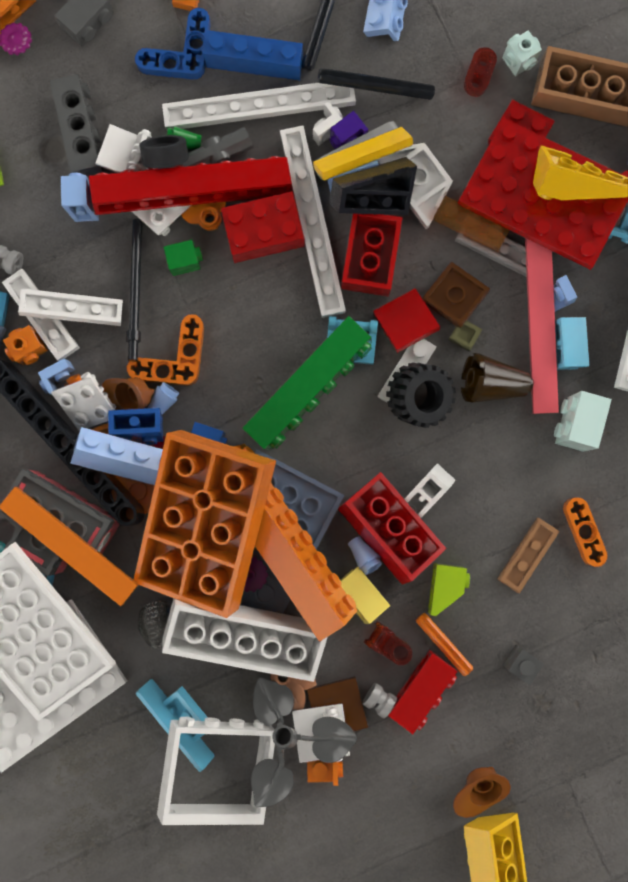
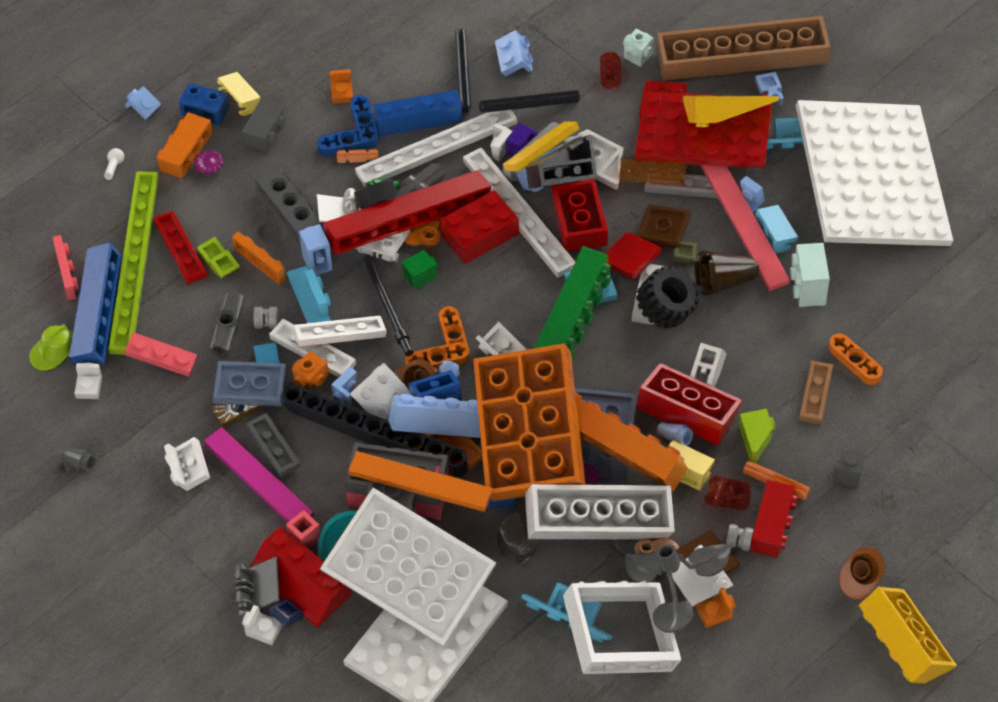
camera: 20 degrees left, 30 degrees down
none -> orange plate [232,231,286,286]
none -> medium azure bracket [287,266,331,323]
none -> orange axle [337,149,379,163]
none -> white bracket [476,322,527,356]

